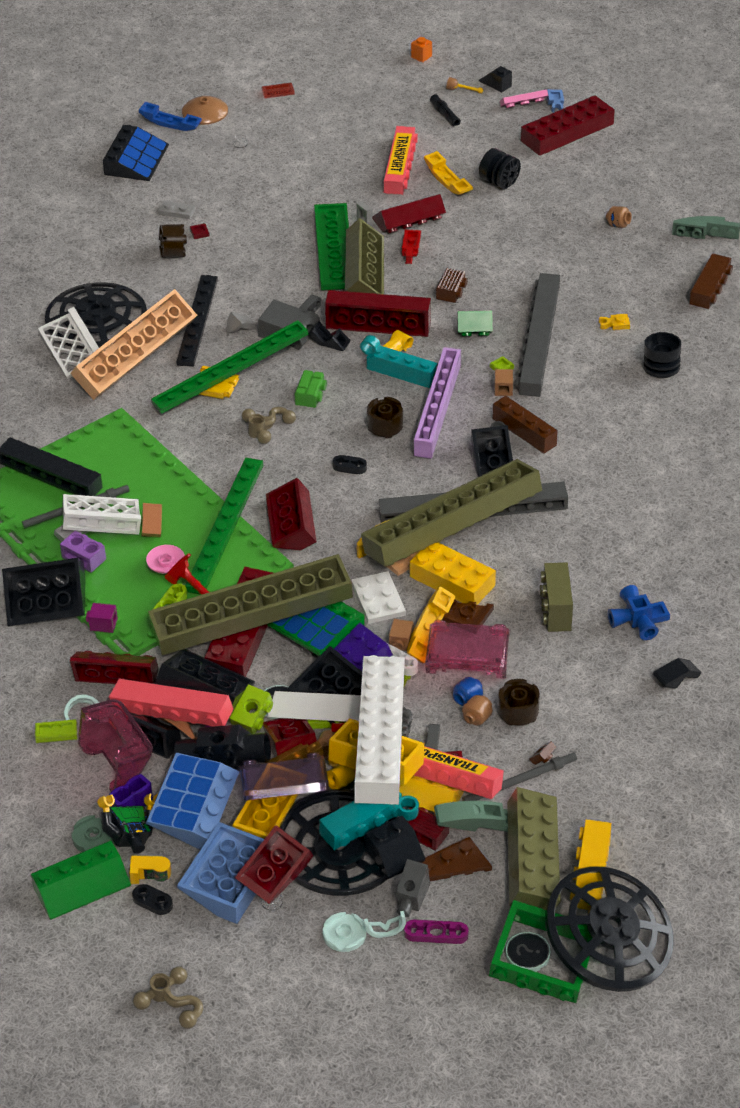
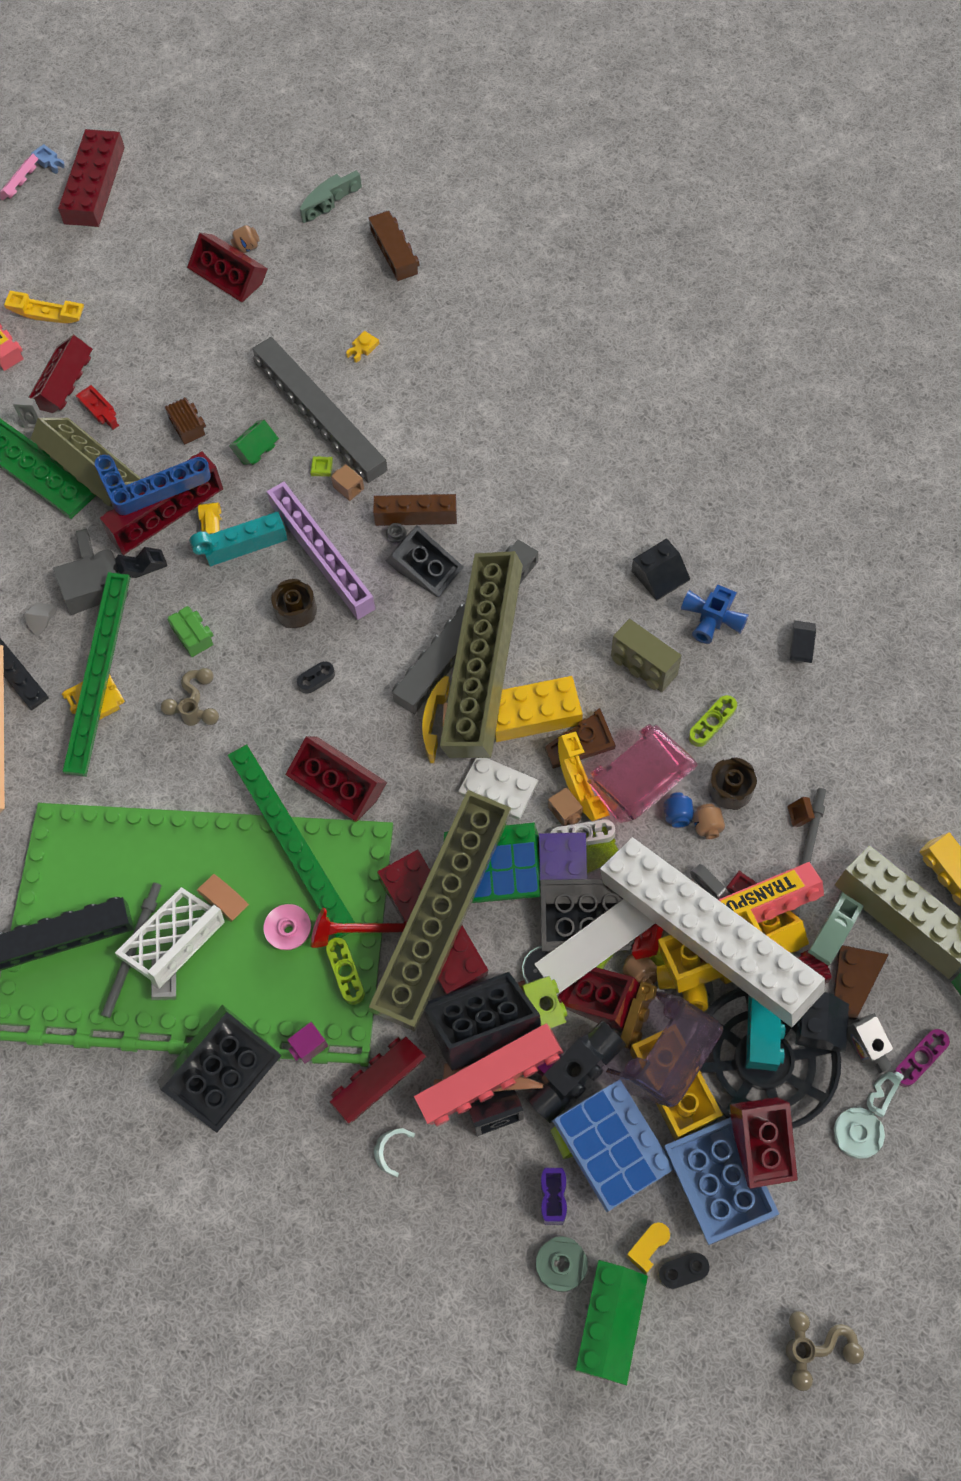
camera: 45 degrees left, 20 degrees up
lime plate [35,719,77,743] -> none
medium lavender brick [60,531,106,573] -> none
clear pink windscreen [78,699,153,792] -> none
torso [97,793,158,854] -> none
black wheel [479,148,521,189] -> none
black wheel [643,332,681,378] -> none
none -> blue beam [95,455,211,515]
none -> dark red slope [187,232,268,302]
none -> black slope [631,538,690,601]
none -> lime beam [689,695,737,747]

